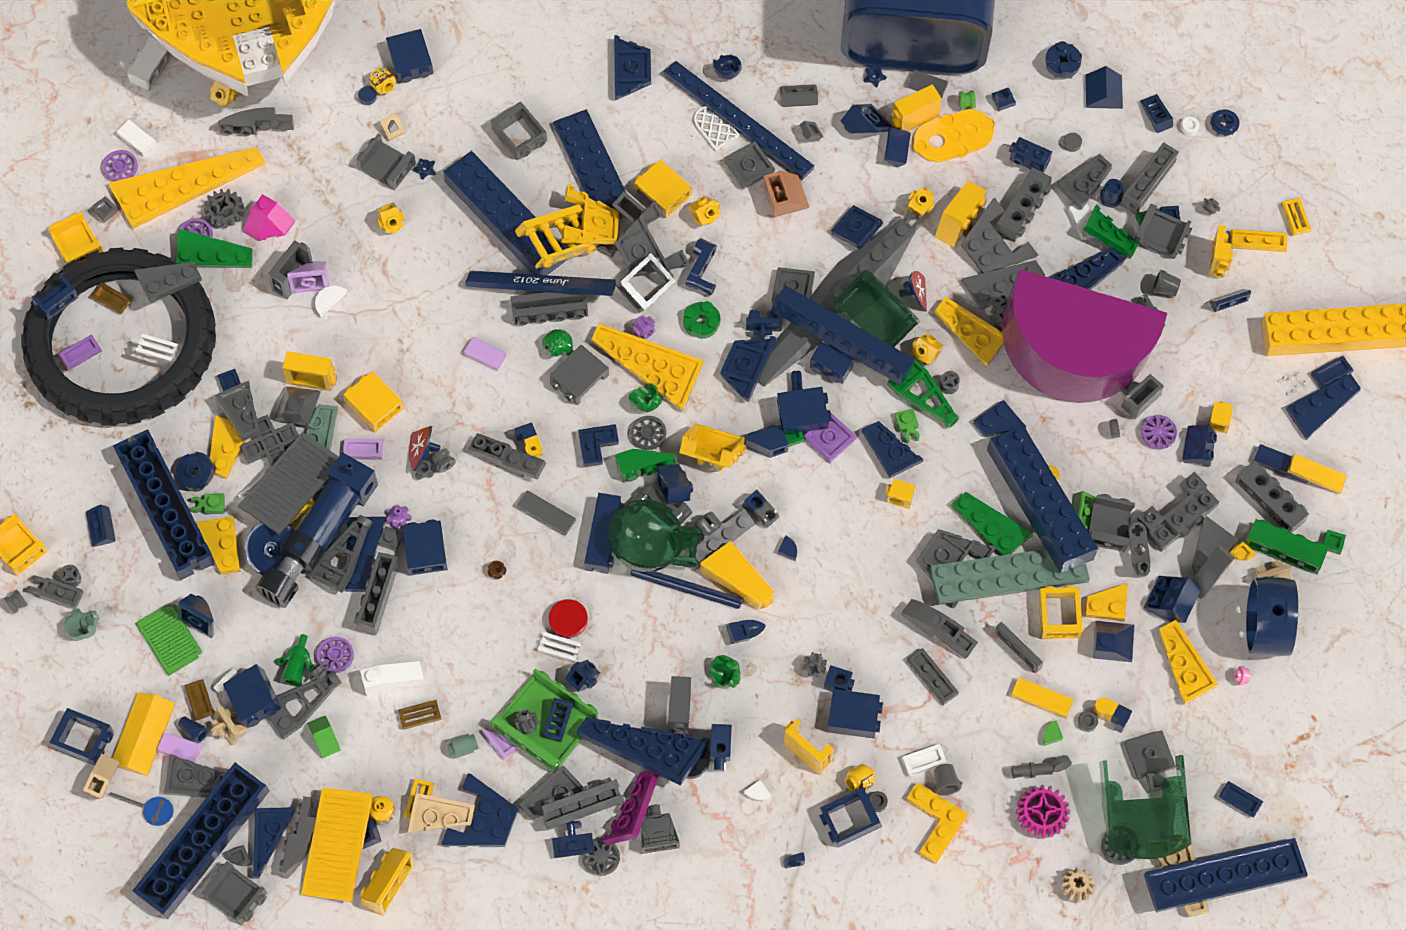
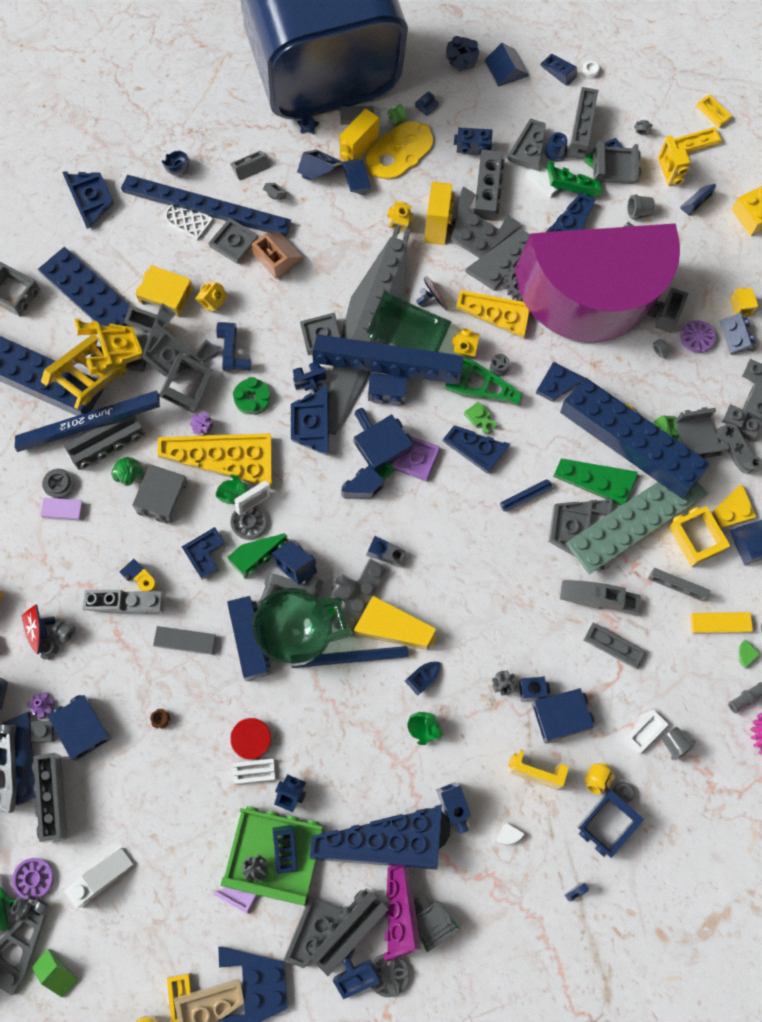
camera: 25 degrees left, 5 degrees up
pearl gold tile [398,700,442,730] -> none
sand green brick [448,734,478,758] -> none
dark grey window [668,676,691,736] -> none
yellow piece [680,423,746,471] -> none
dark blue tile [778,535,797,561] -> none
dark blue plate [831,205,883,250] -> none
yellow brick [885,479,916,509] -> none
yellow plate [906,782,968,864] -> none
dark grey tile [1063,133,1082,152] -> none
dark blue gear [1210,109,1240,137] -> none
none -> dark grey gear [42,468,73,498]
none -> white tile [234,481,270,515]
none -> dark blue axle [500,479,552,512]

